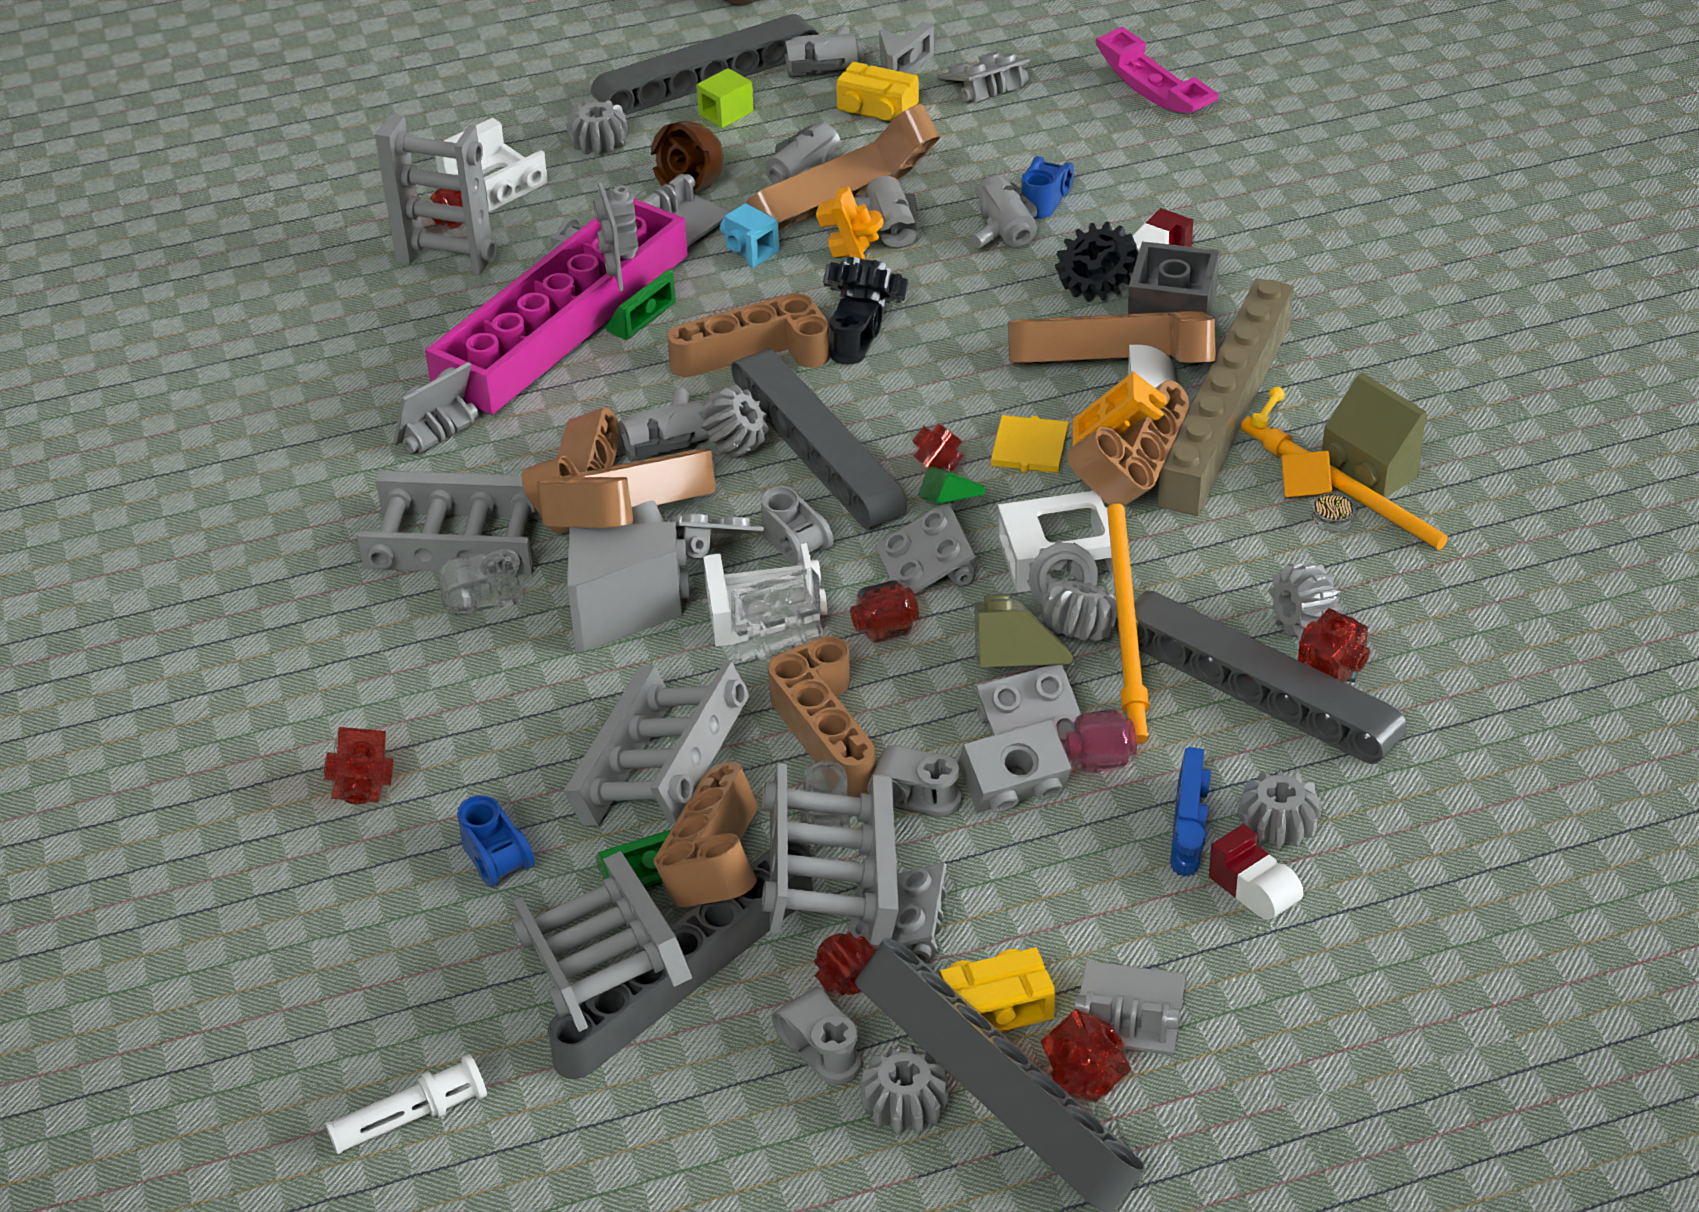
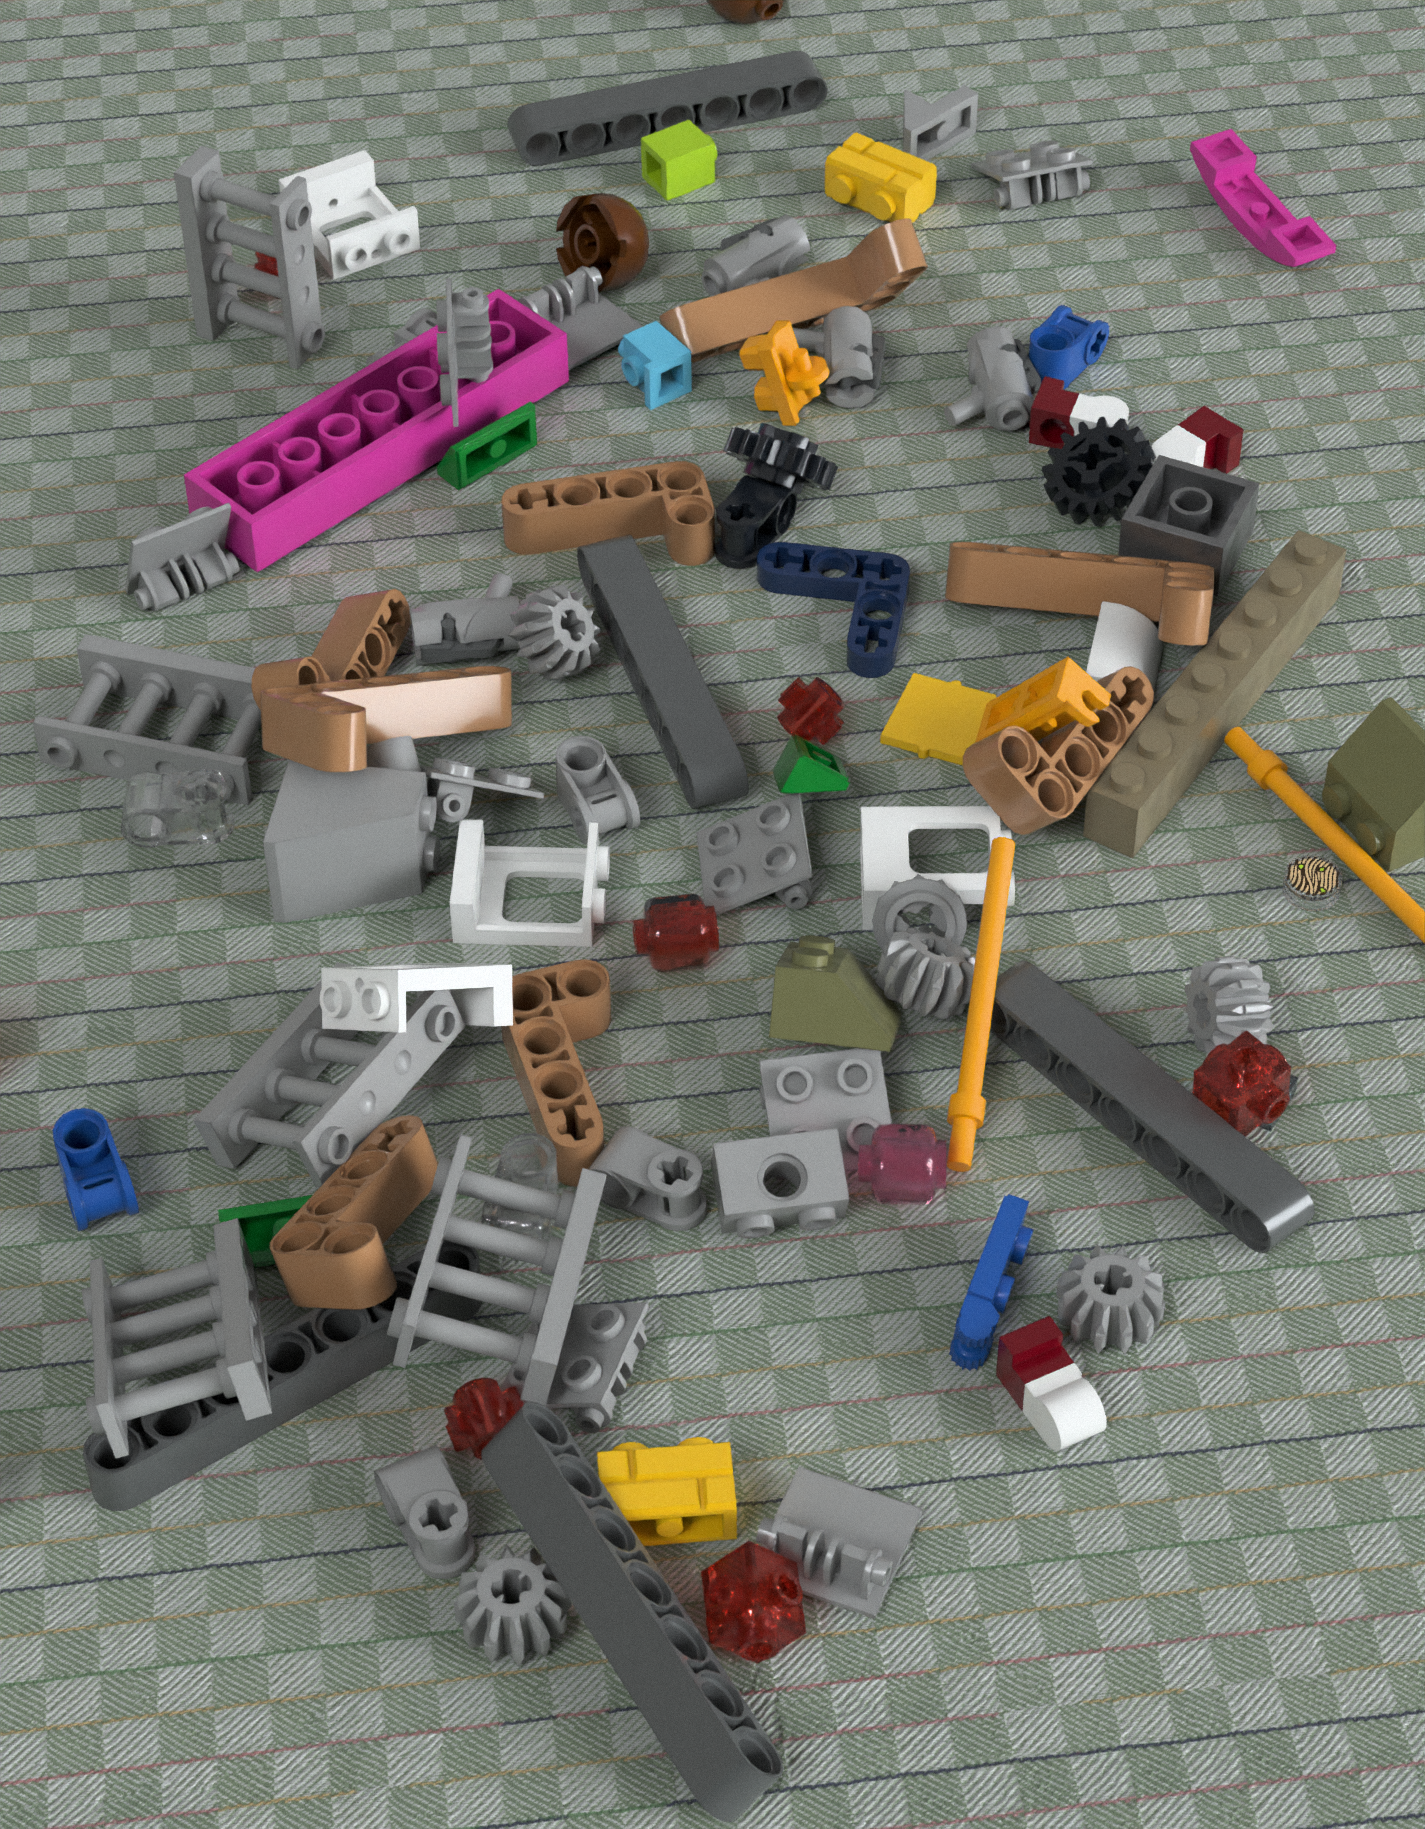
camera: 10 degrees right, 5 degrees up
light grey gear [567,99,628,155] -> none
clear plate [731,567,823,661] -> none
light grey piece [784,25,864,77] -> none
yellow hinge [1251,387,1285,428] -> none
light orange slope [1281,451,1332,498] -> none
none -> white window [320,963,513,1032]
none -> dark blue beam [757,542,910,678]
none -> dark red leg [1029,376,1129,449]

